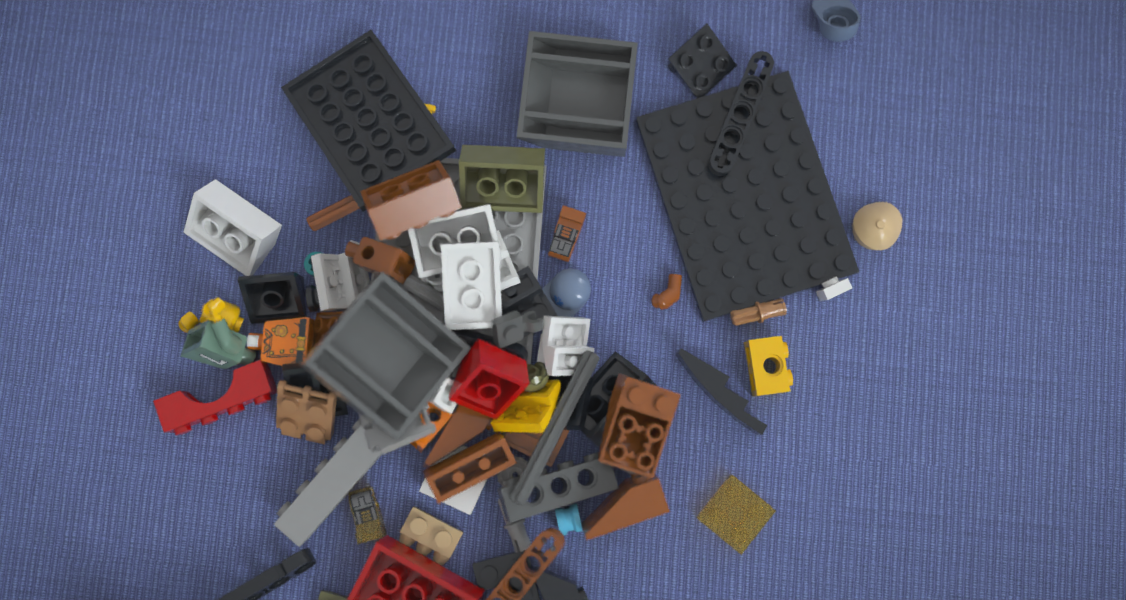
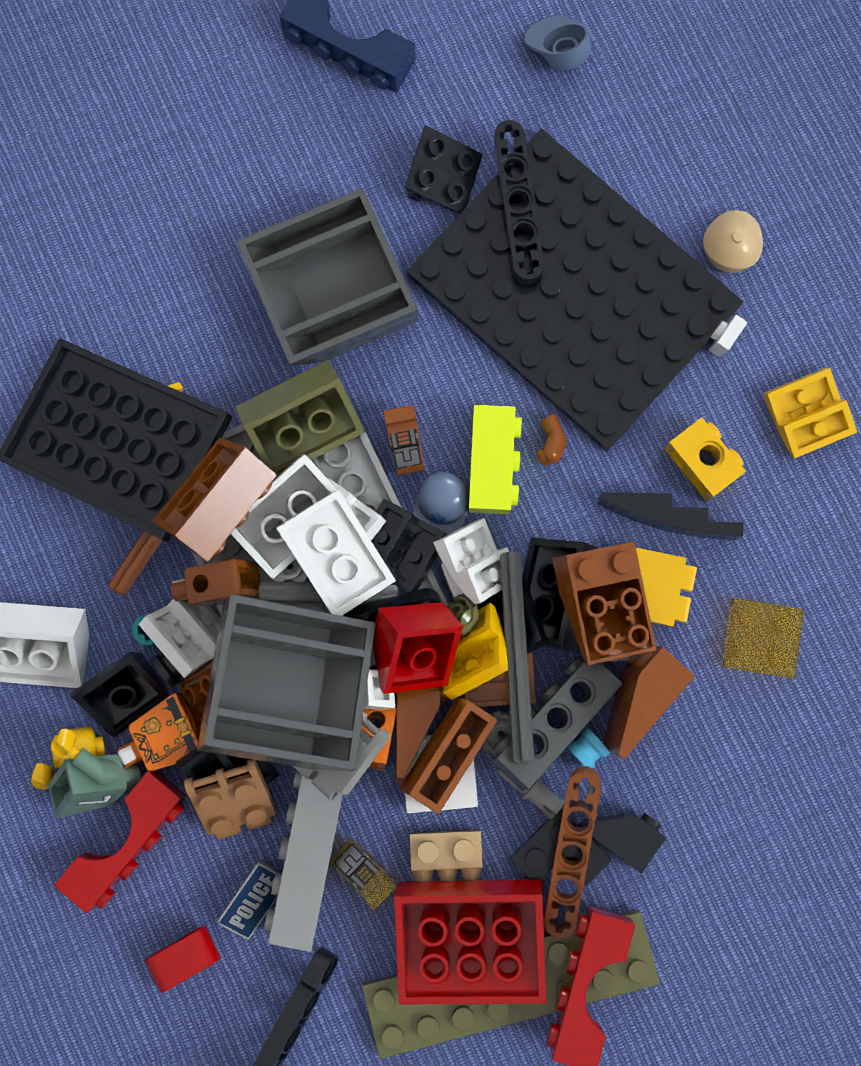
camera: 20 degrees left, 0 degrees up
dark grey plate [491,311,544,348] -> none
medium nougat axle [730,298,787,326] -> none
none -> red beam [144,925,222,993]
none -> slope [217,859,282,940]
none -> neon yellow brick [468,405,522,515]
none -> yellow plate [636,547,697,627]
none -> yellow slope [763,368,857,458]

